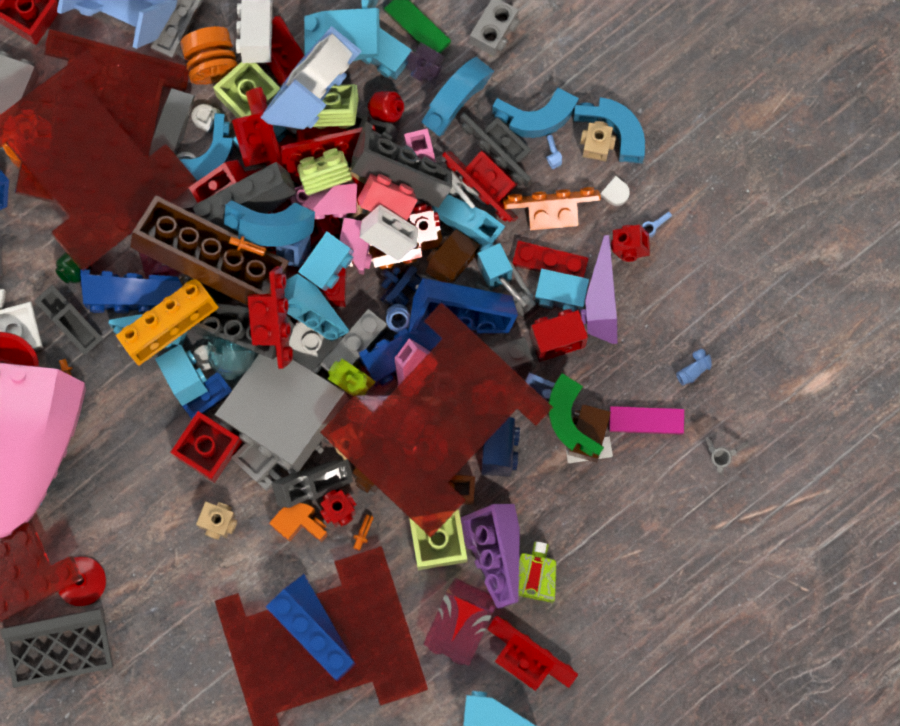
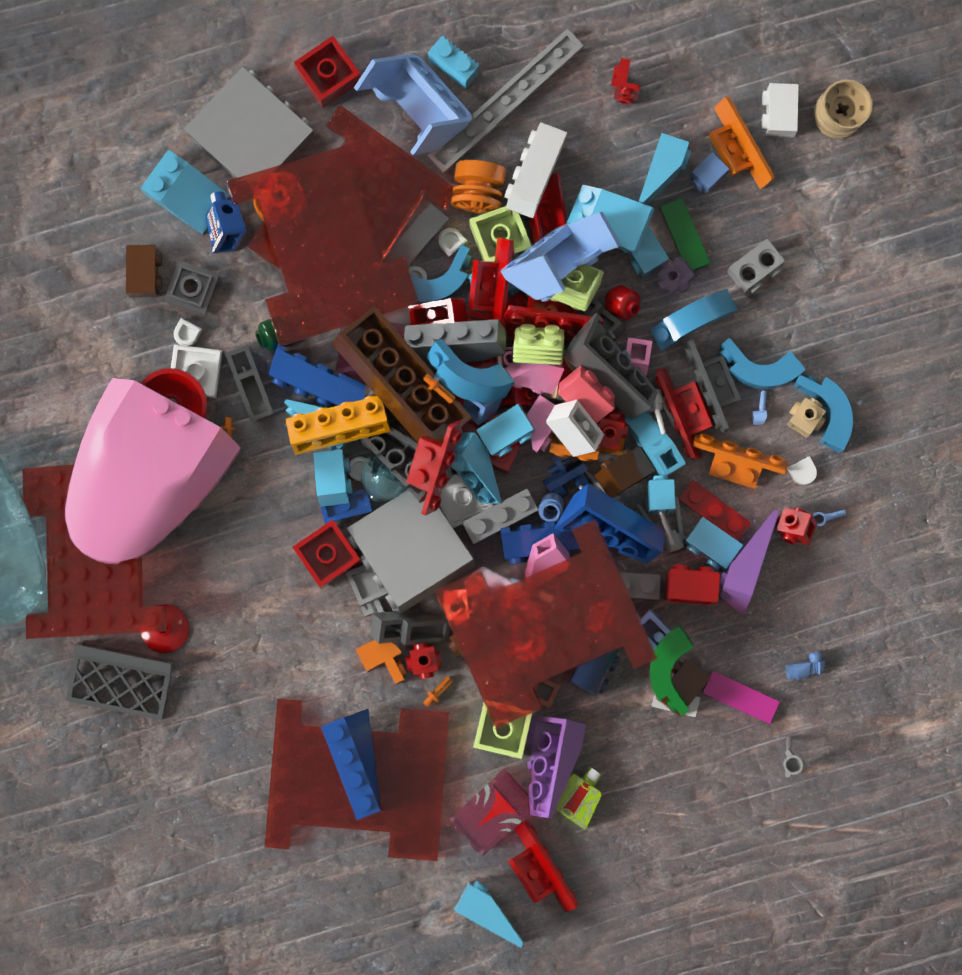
camera: 20 degrees right, 5 degrees up
tan brick [196,502,237,540] -> none
white brick [286,34,353,99] -> none
lime hips [328,358,376,402] -> none

